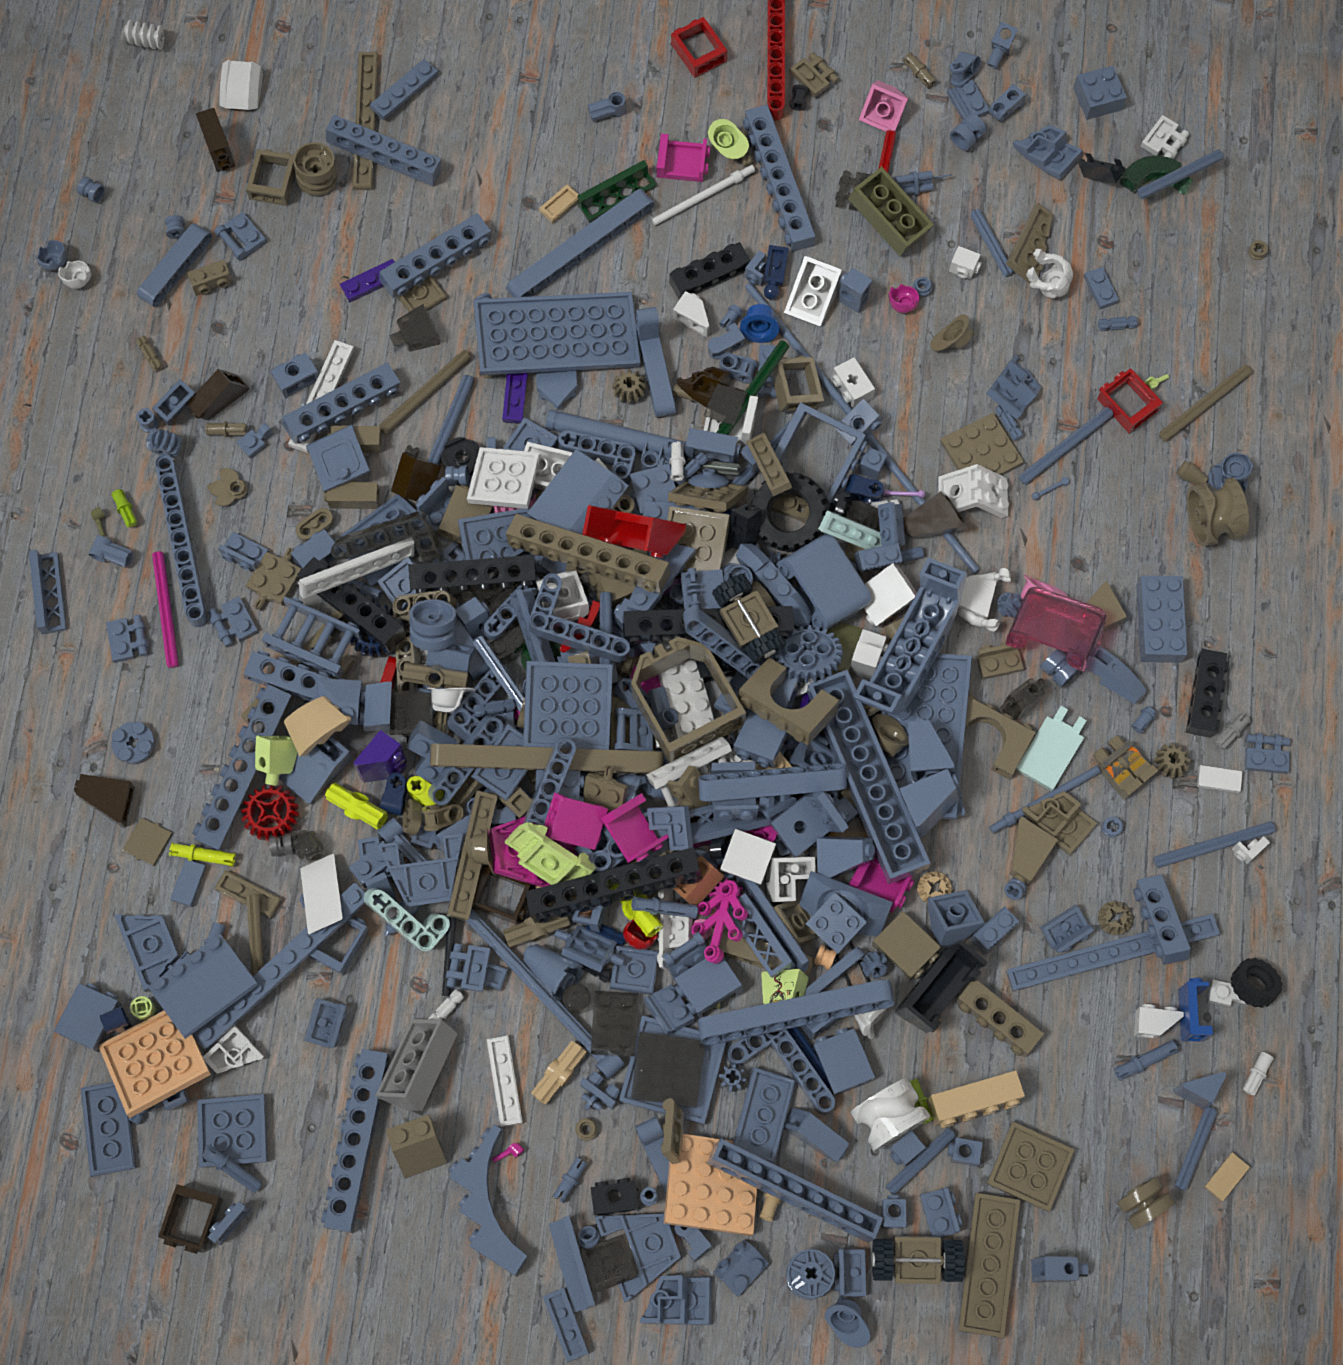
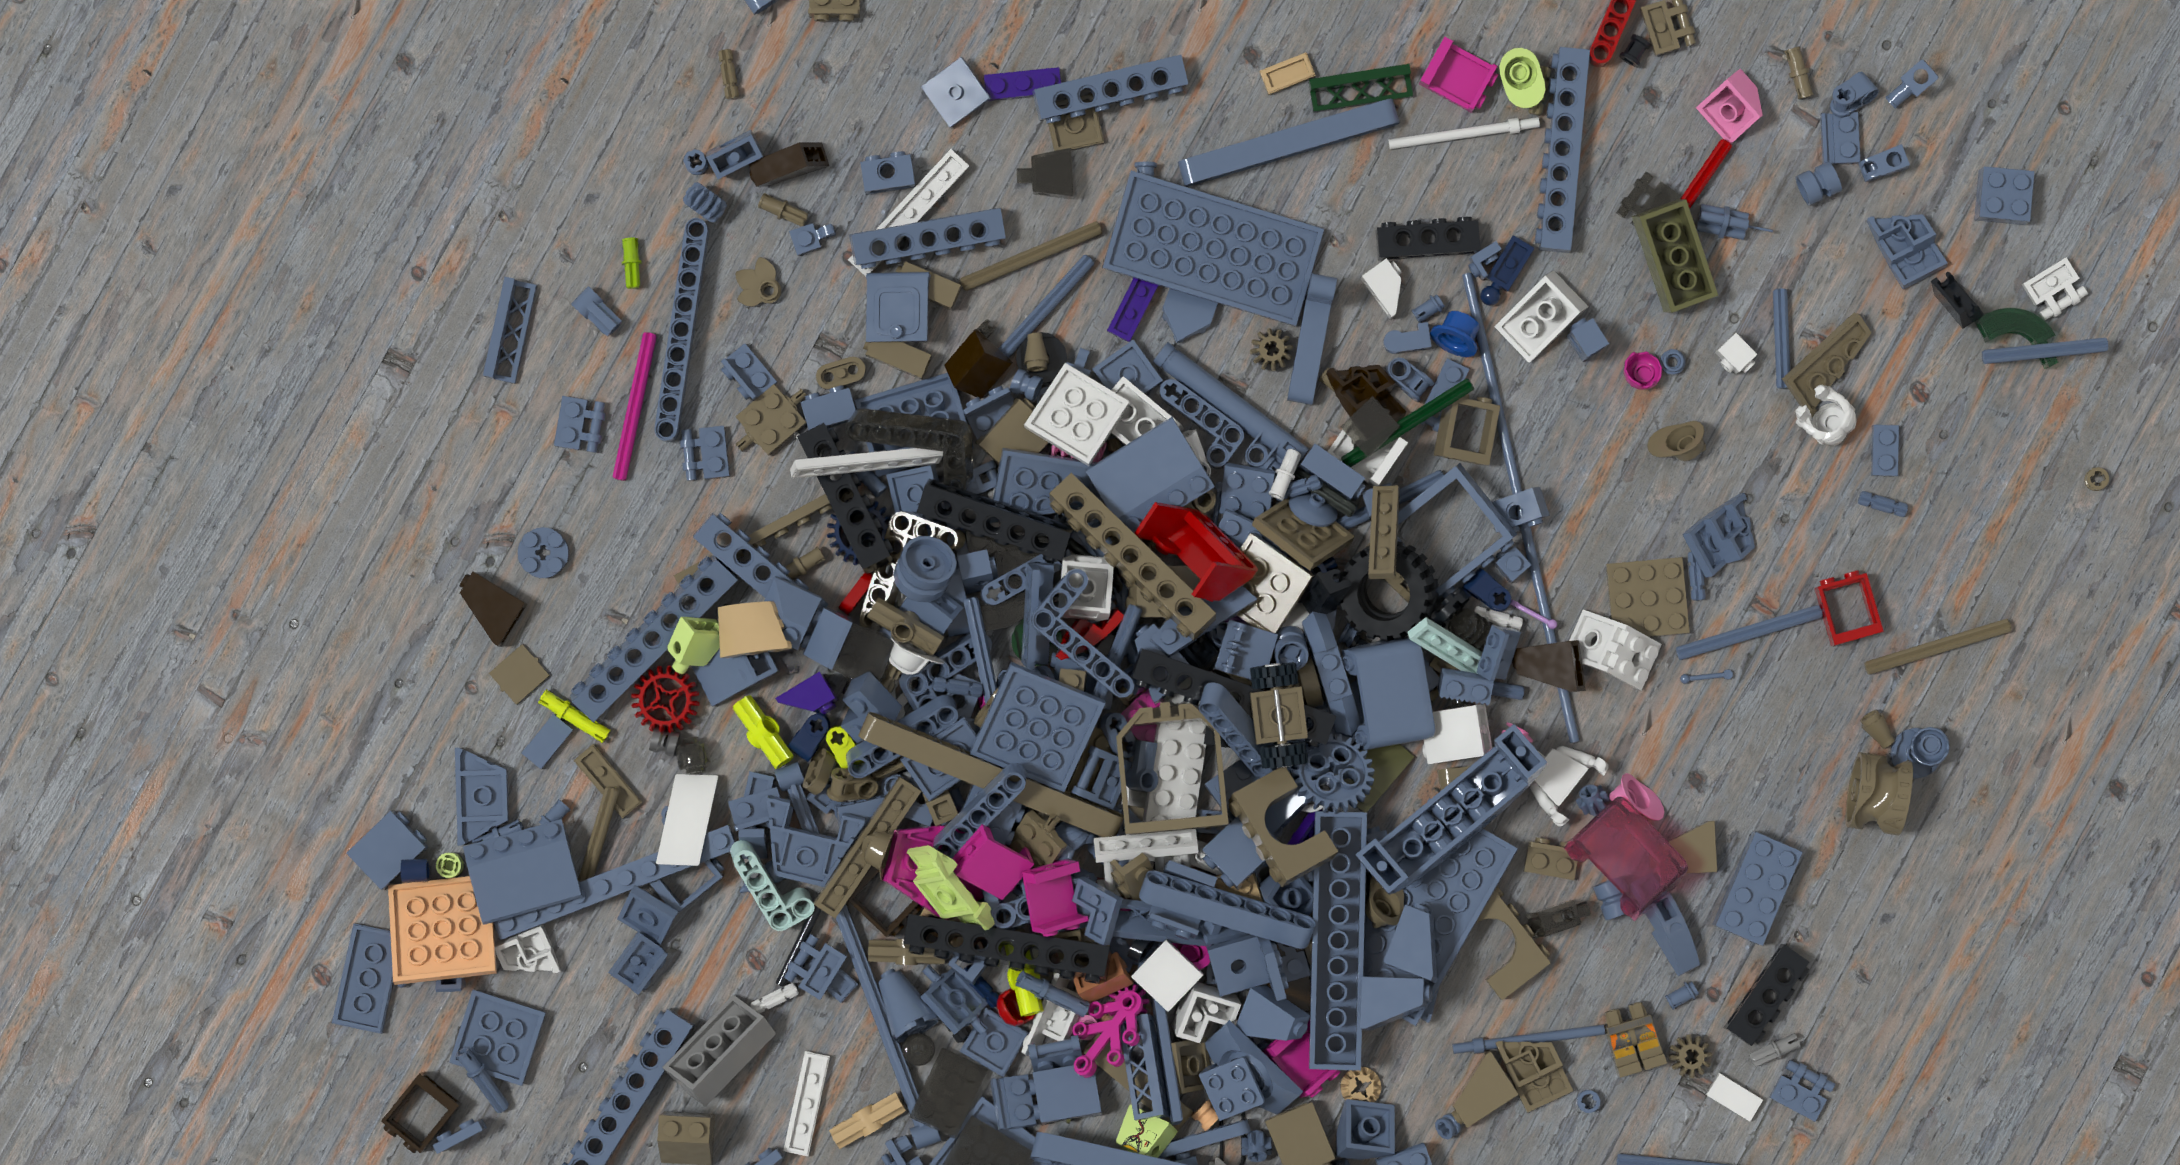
camera: 25 degrees right, 15 degrees up
olive hand [91,507,105,536] -> none
sand blue fence [262,597,362,679] -> none
white brick [832,357,875,408] -> none
white brick [849,629,888,680] -> none
light aqua tile [1015,706,1087,791] -> none
yellowish green hand [1144,374,1169,390] -> none
none -> sand blue plate [617,886,678,945]
none -> plate [921,57,991,128]
none -> dark tan cone [1024,333,1049,372]

